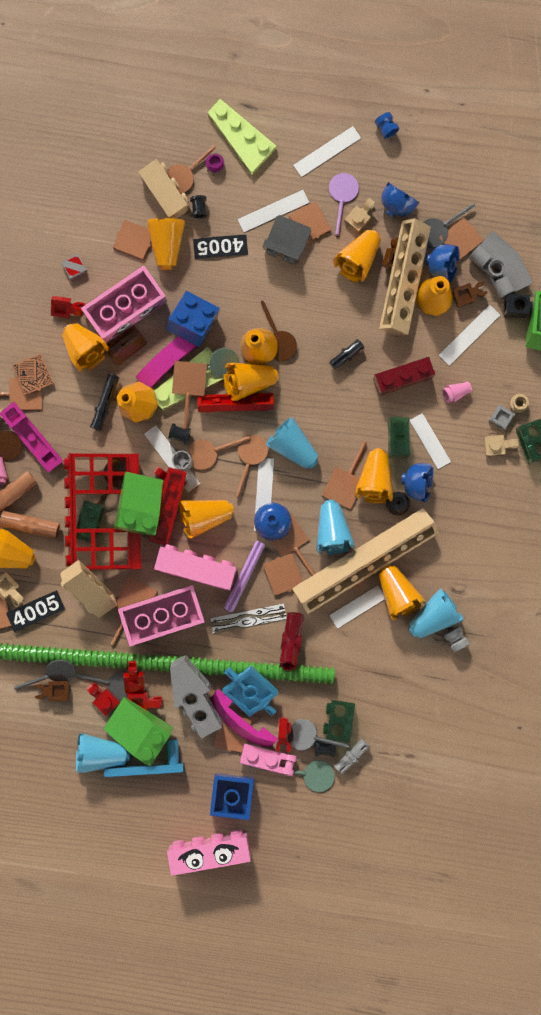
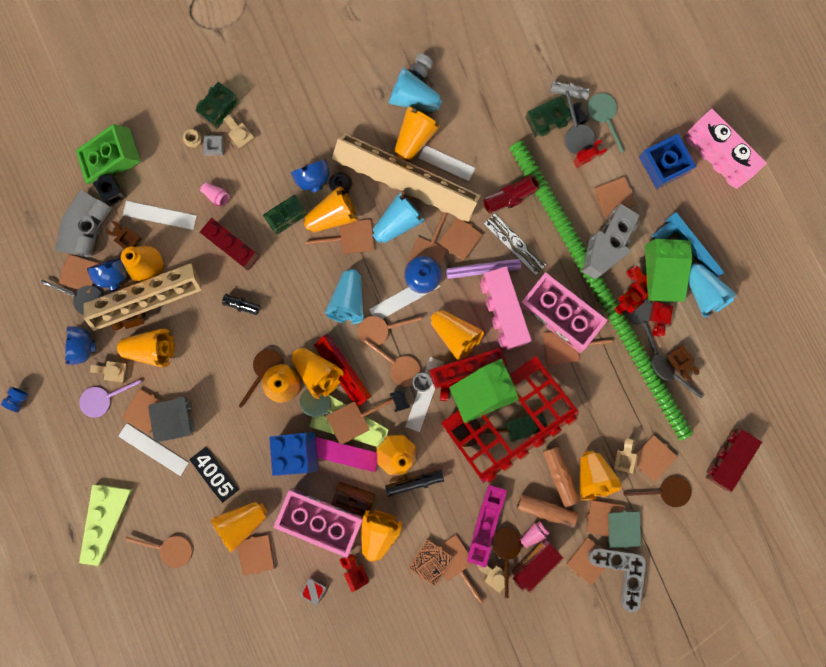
camera: 115 degrees left, 0 degrees up
black sticker [6,590,65,632] -> none
tan brick [60,560,117,618] -> none
tan brick [138,159,190,219] -> none
black bush [190,195,208,219] -> none
magenta plate [206,154,224,173] -> none
dark pink slope [211,689,278,748] -> none
dark azure plate [223,665,278,717] -> none
bright pink plate [239,744,297,776] -> none
white sticker [294,126,361,177] -> none
white sticker [410,413,451,469] -> none

